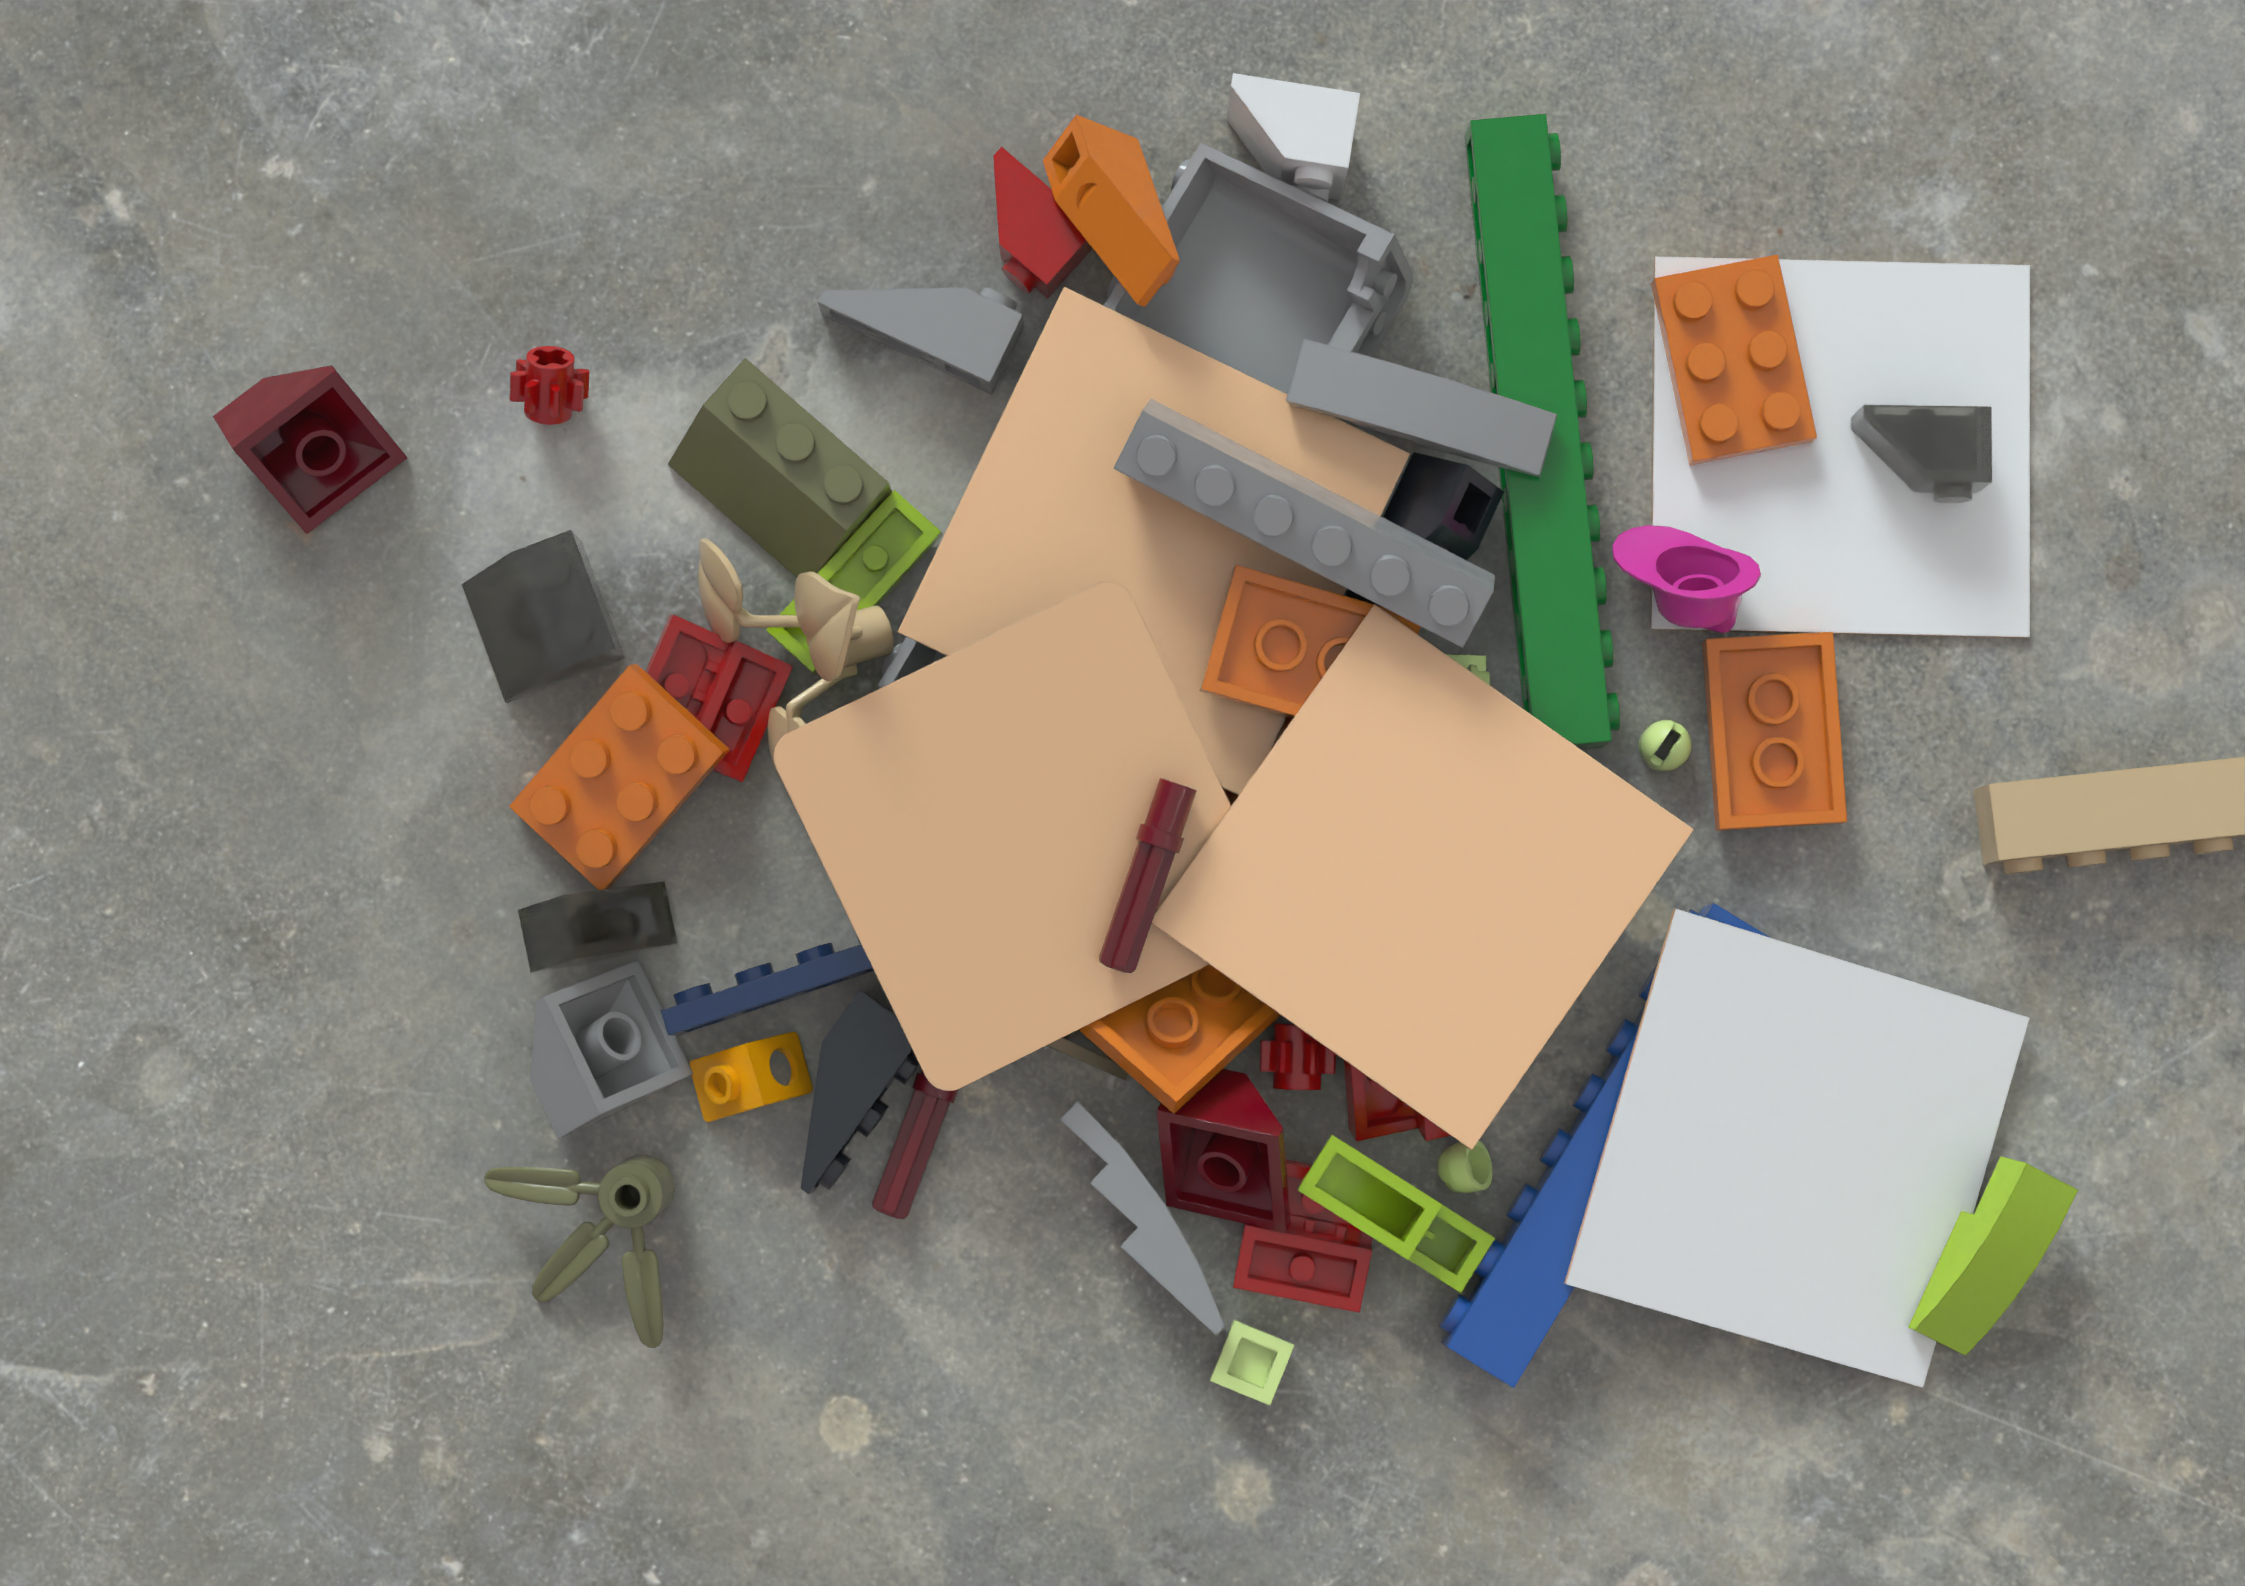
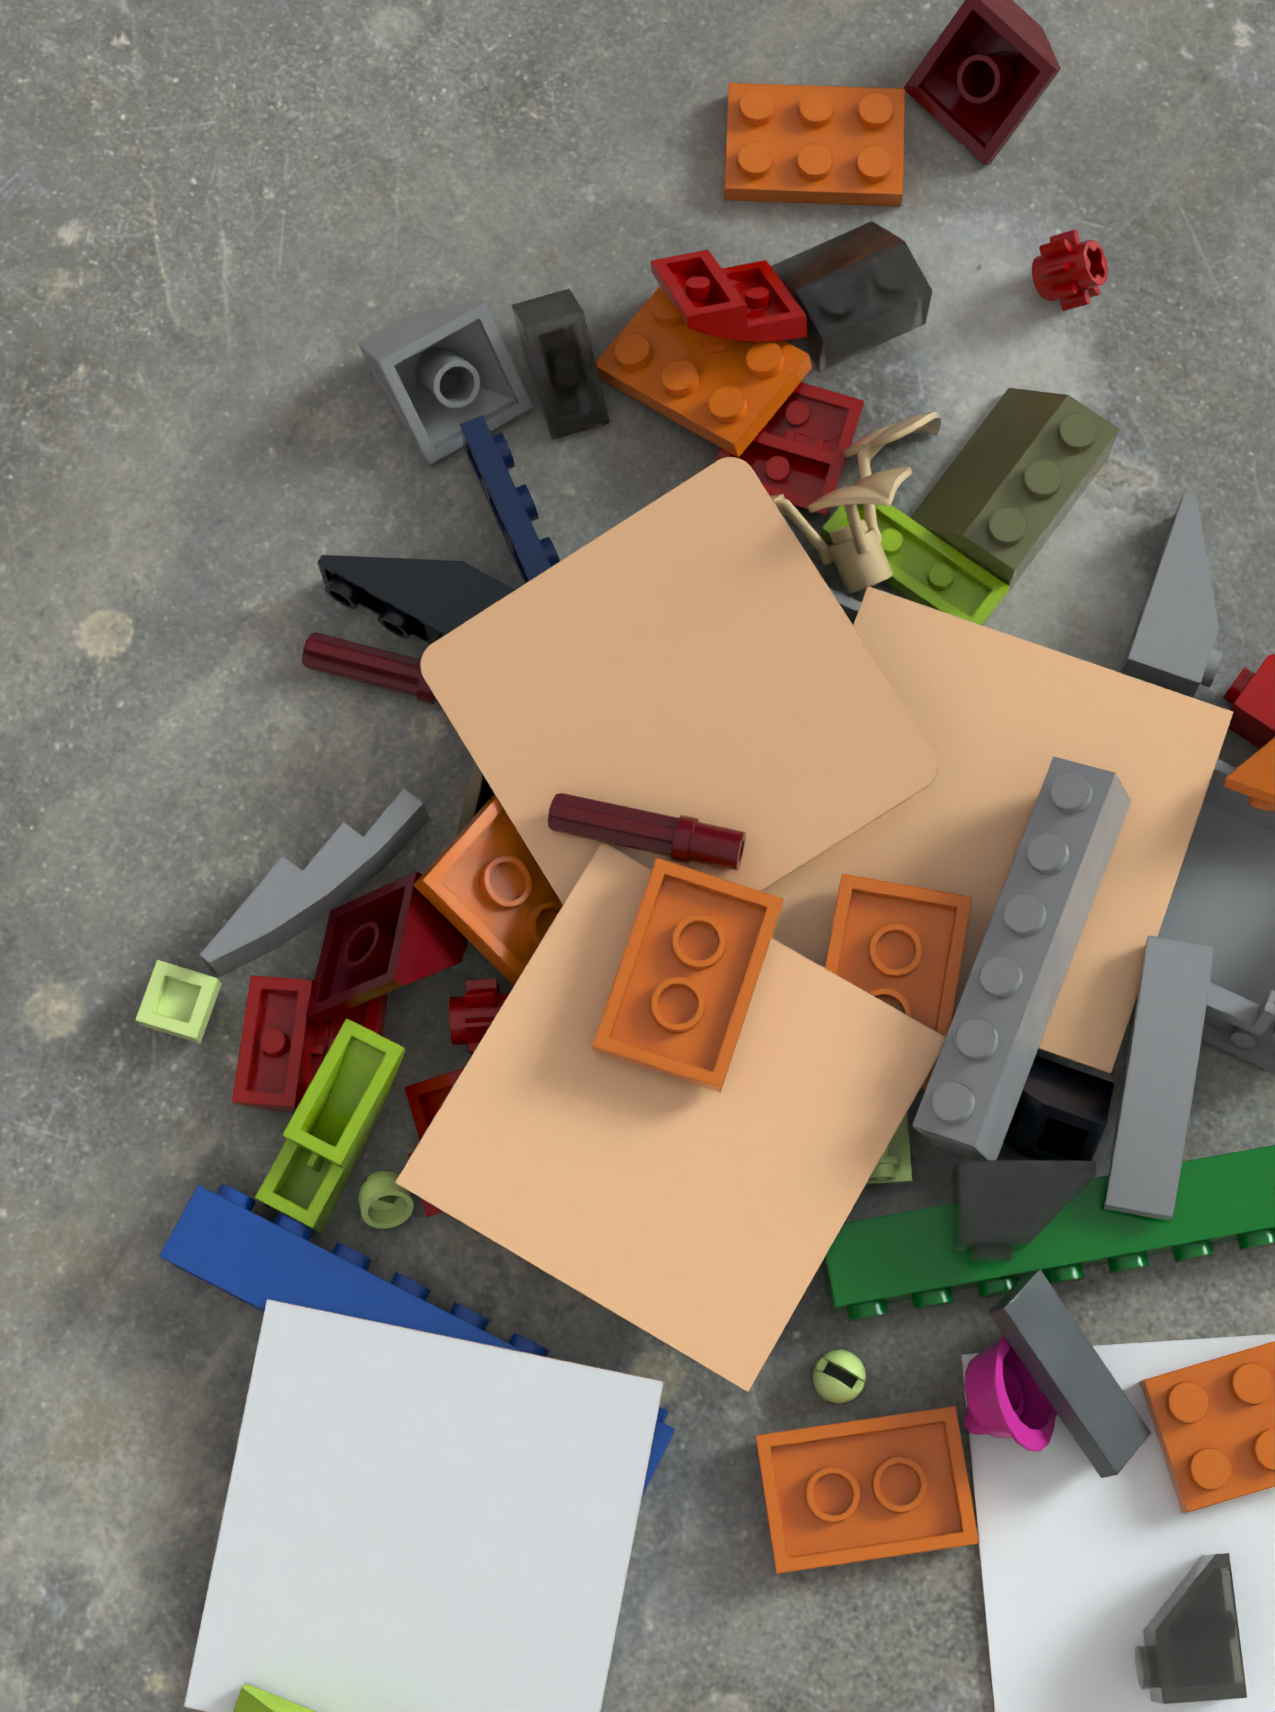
camera: 90 degrees right, 10 degrees down
olive plant [484,1155,675,1348] -> none
light orange bracket [689,1031,813,1122] -> none
none -> orange plate [592,857,784,1093]
none -> red slope [651,249,807,342]
none -> orange plate [724,83,905,207]
none -> clear smoke slope [952,1160,1096,1263]
none -> dark grey tile [989,1269,1151,1478]

